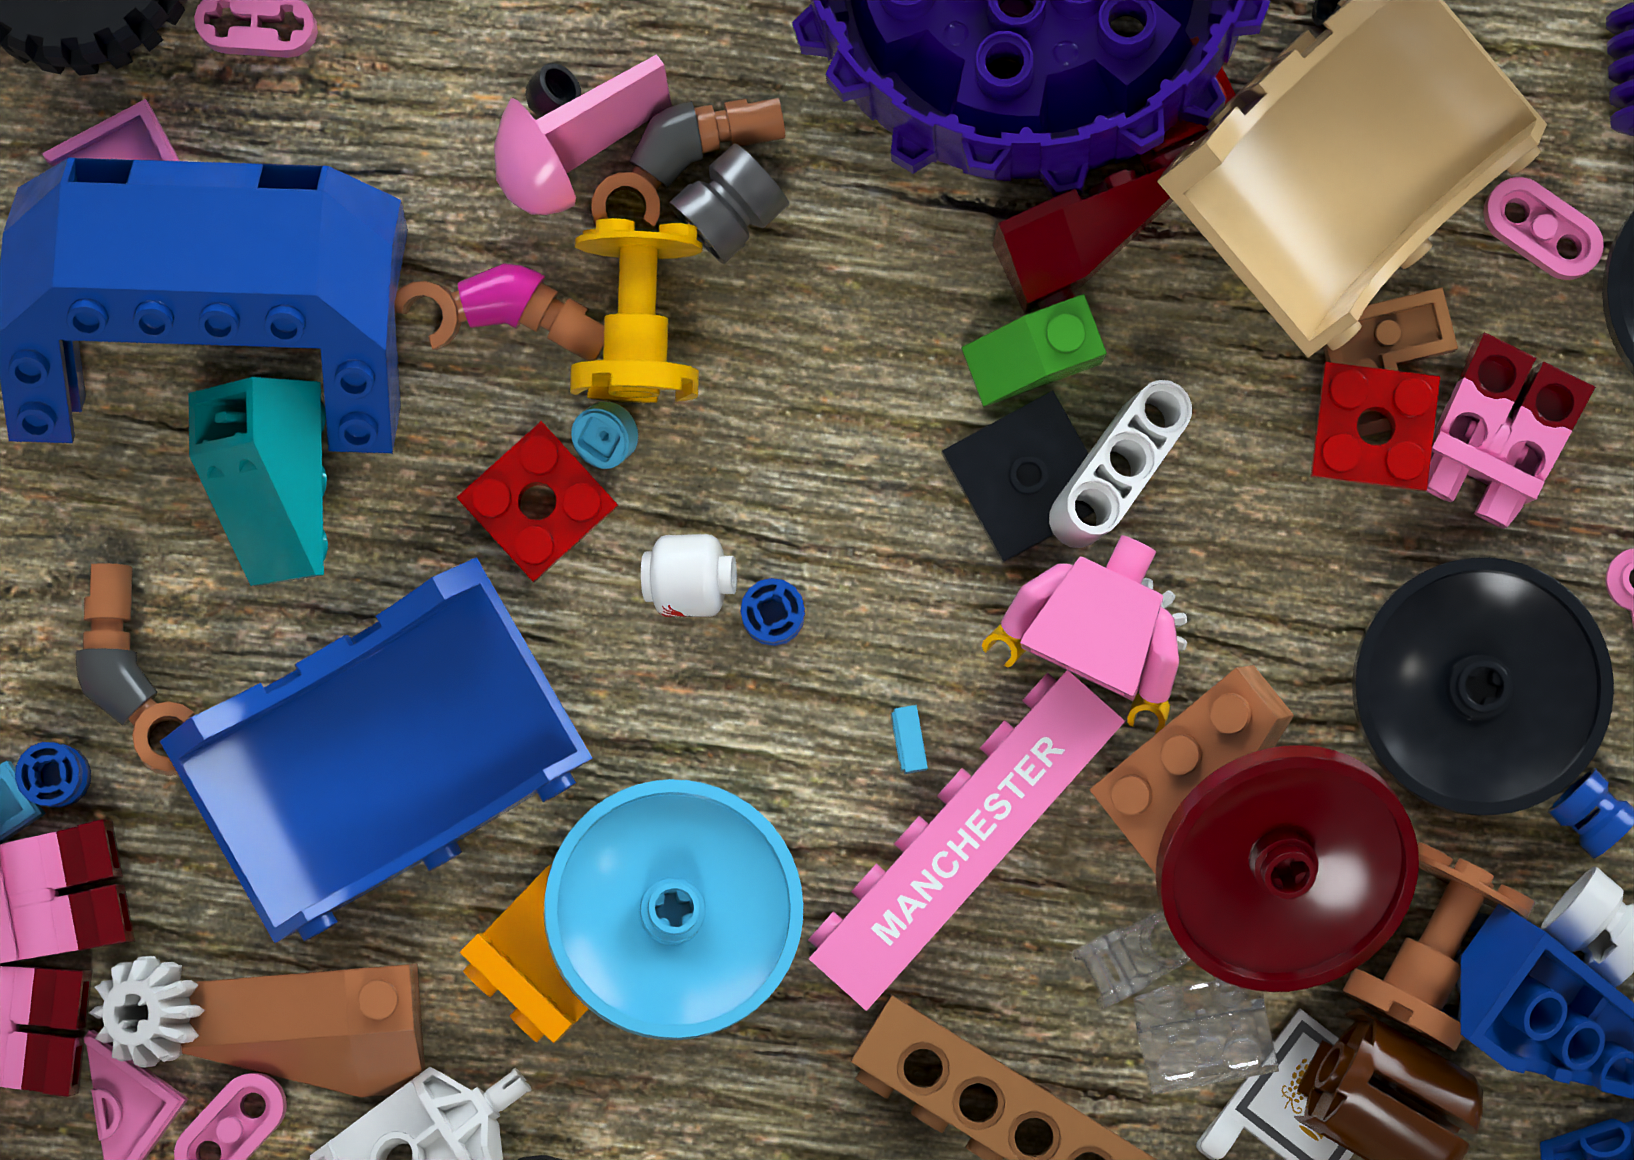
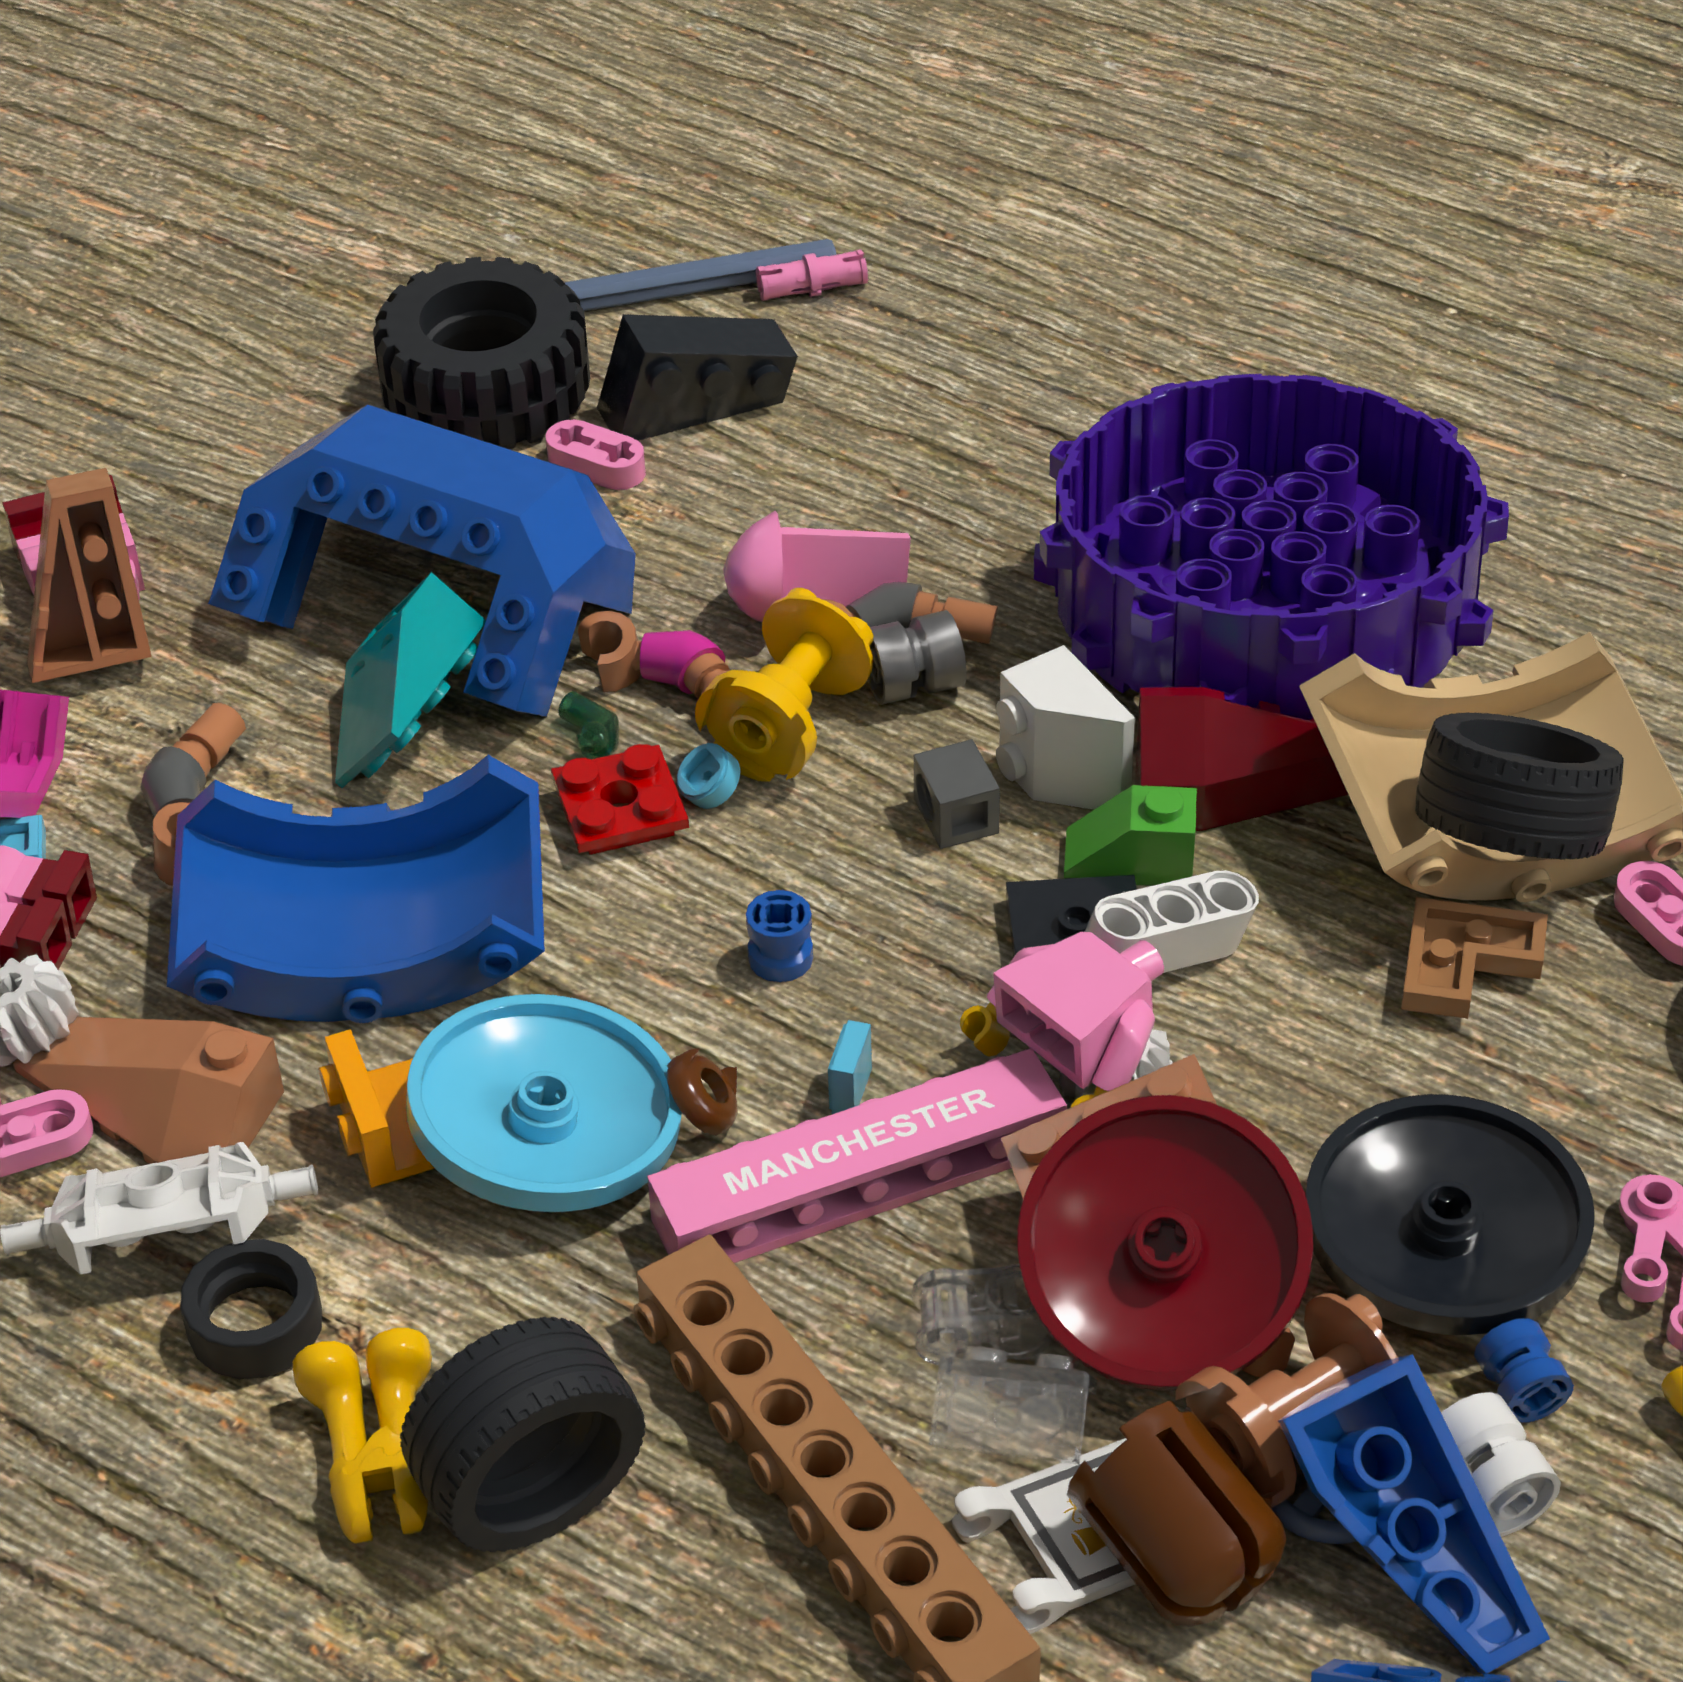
camera: 25 degrees right, 40 degrees down
blue wheel [15,742,91,807] -> none
white head [641,534,737,618] -> none
red piece [1310,362,1440,492] -> none
bright pink hips [1426,332,1596,529] -> none
none -> clear green arm [558,691,620,759]
none -> reddish brown piece [667,1048,738,1136]
none -> dark grey brick [913,739,1000,849]
none -> white slope [996,645,1135,810]
none -> black tyre [1415,712,1624,860]

